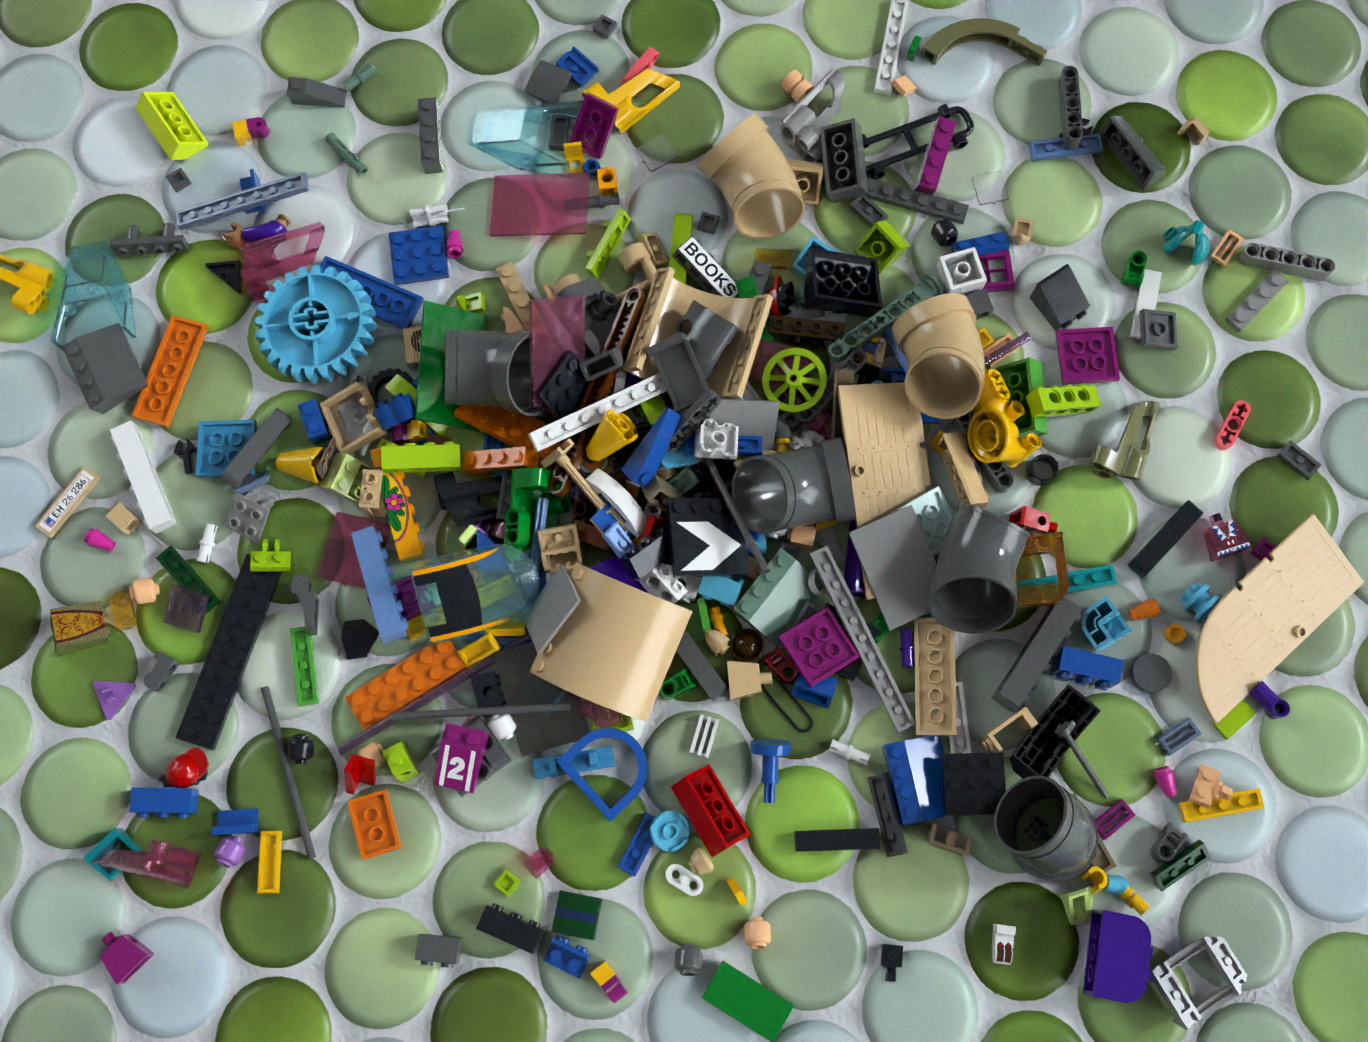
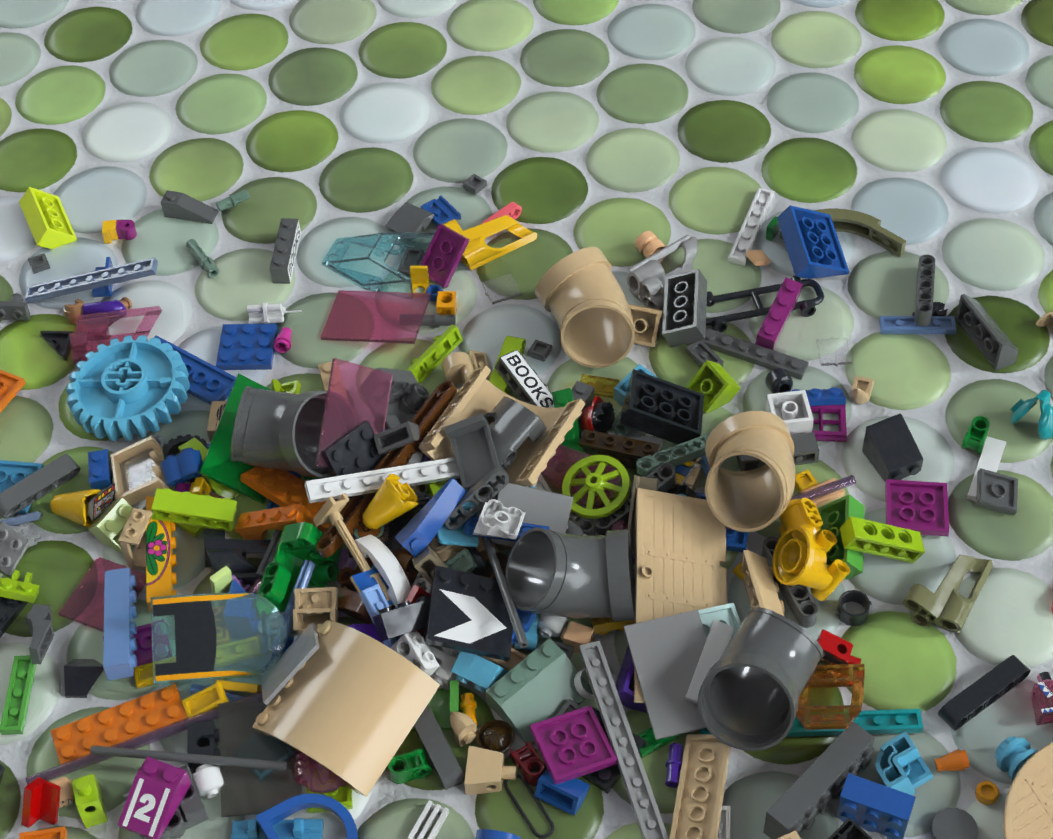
camera: 10 degrees right, 25 degrees down
none -> white tile [685,619,734,704]
none -> blue slope [777,205,850,279]

